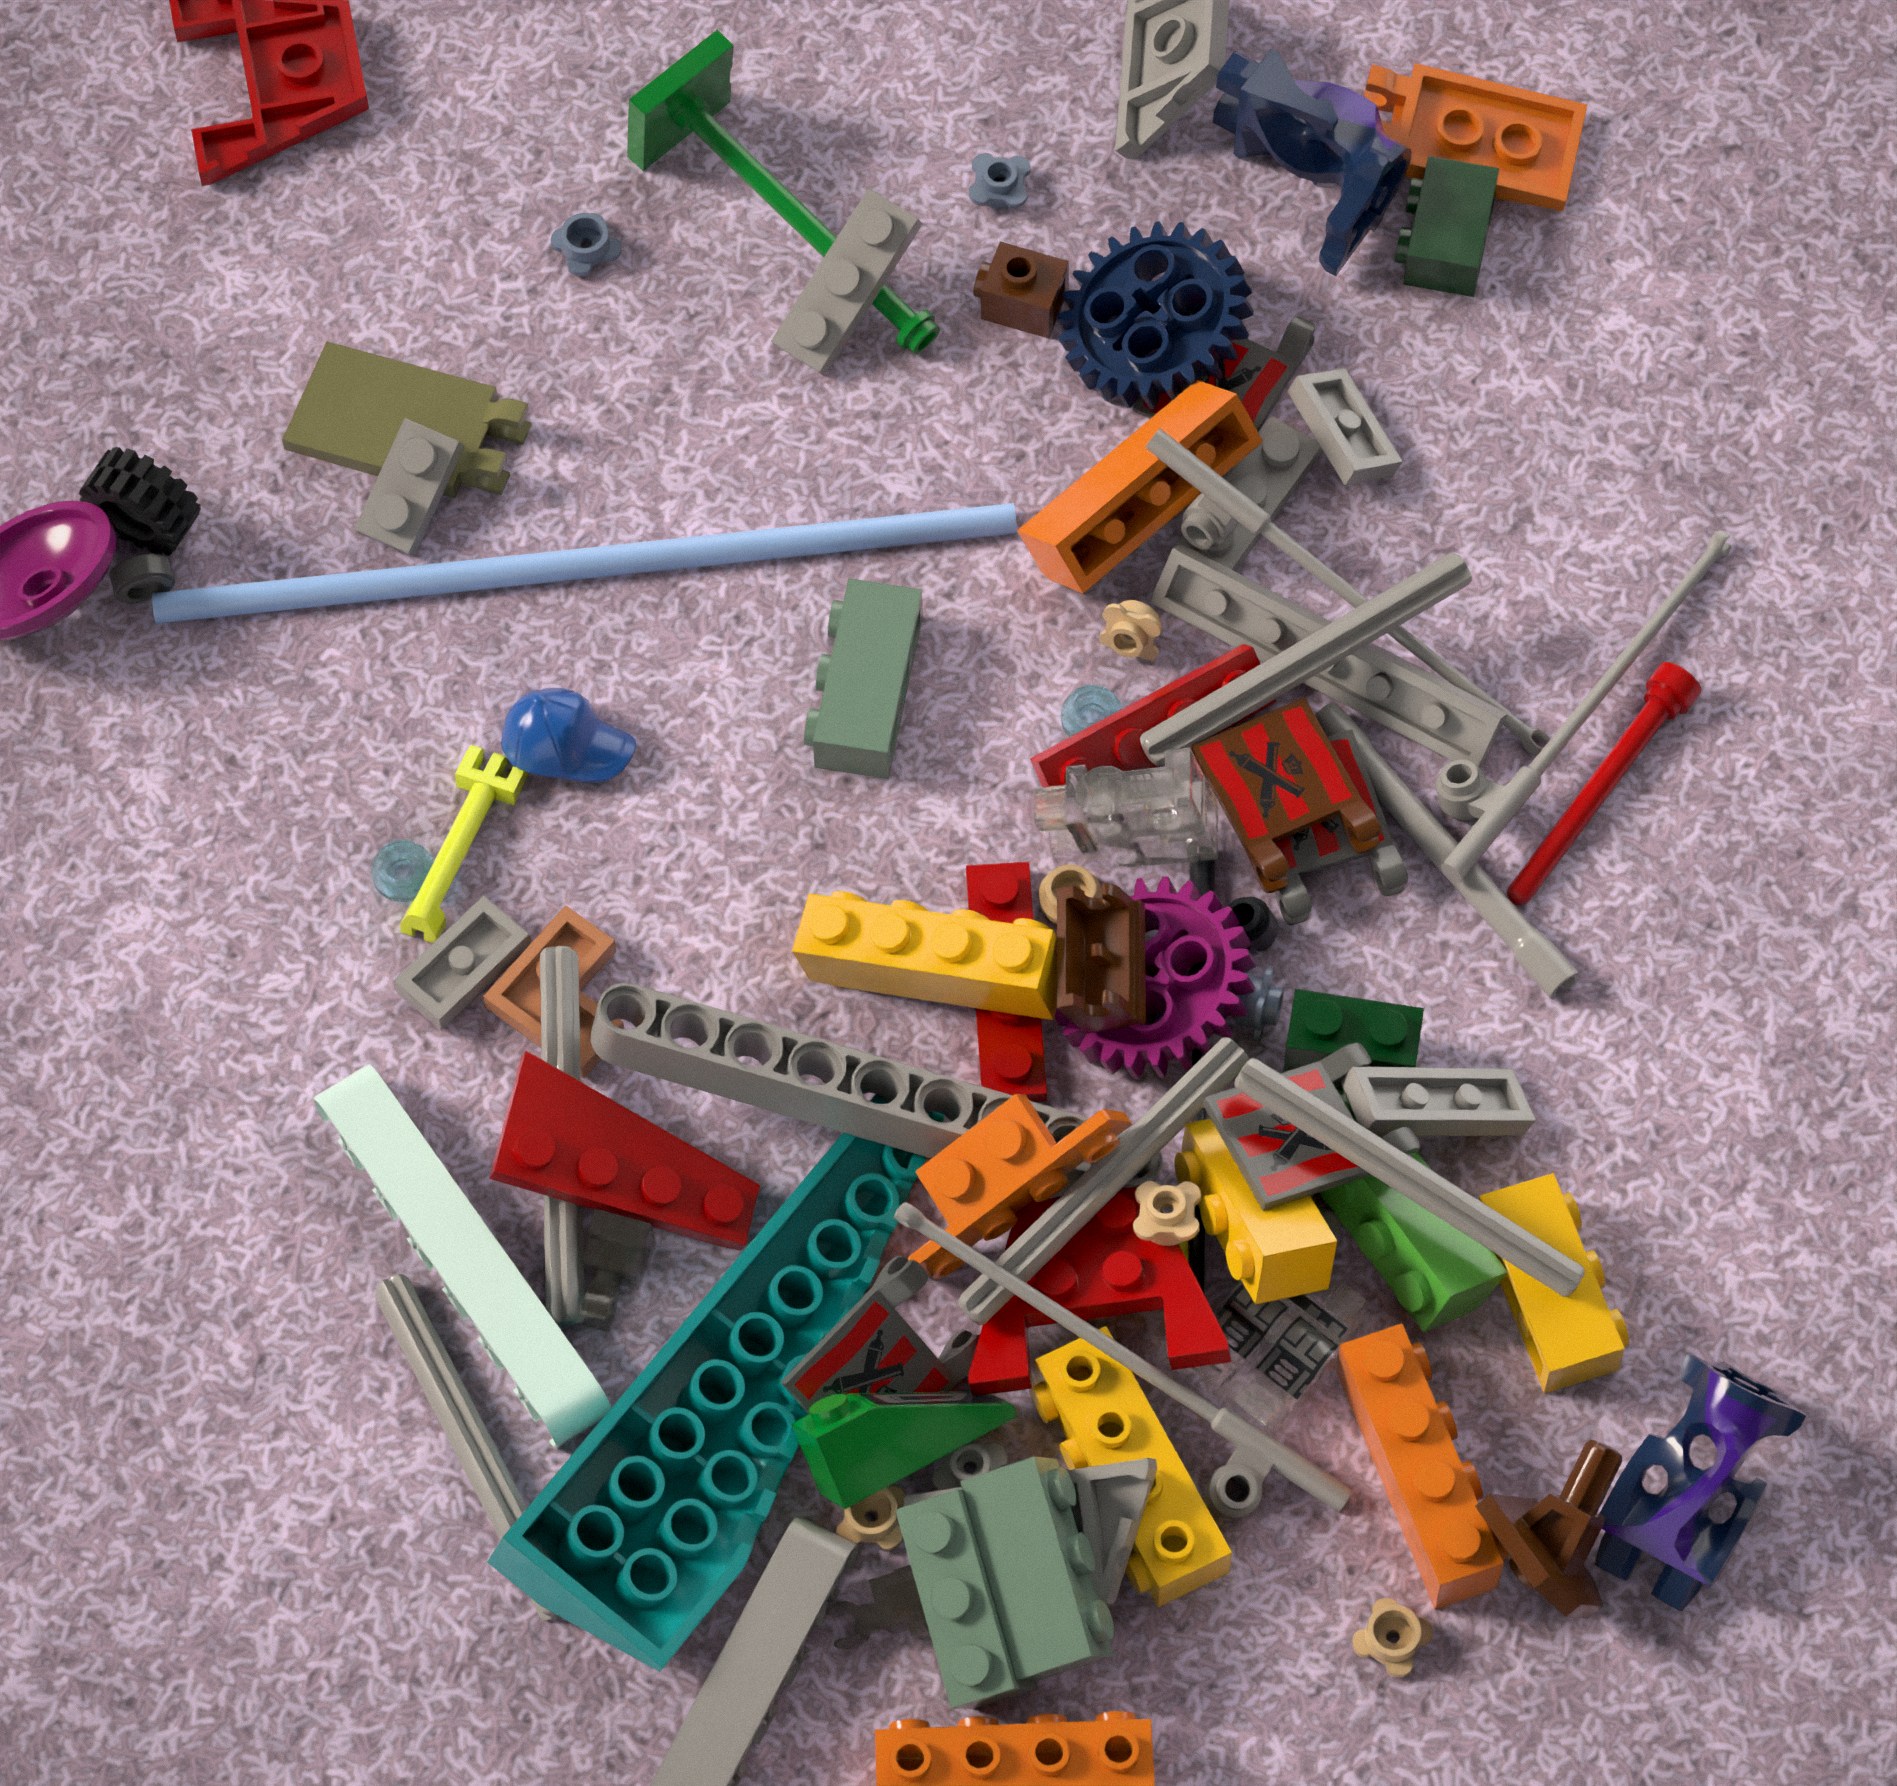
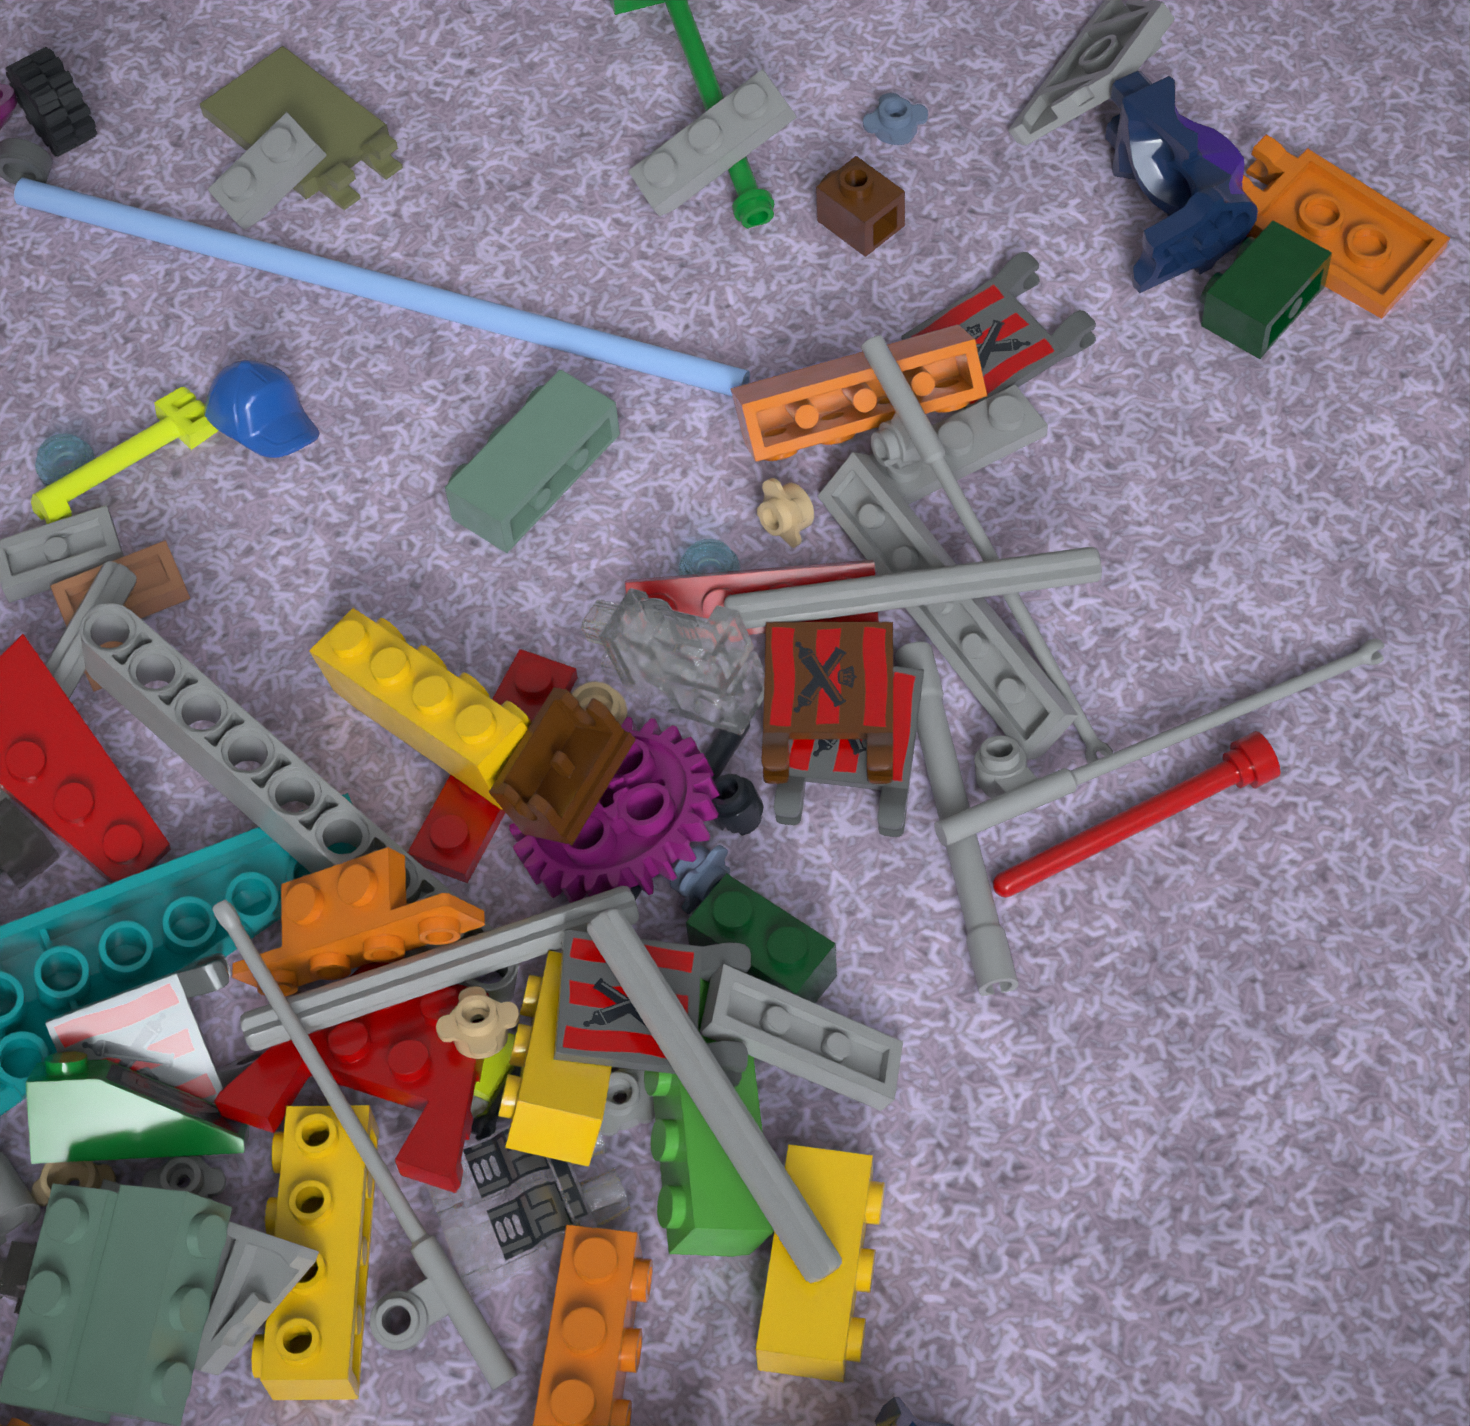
camera: 30 degrees right, 5 degrees down
sand blue plate [551,213,622,276] -> none
dark blue gear [1057,221,1254,409] -> none
light grey plate [1287,368,1403,486] -> none

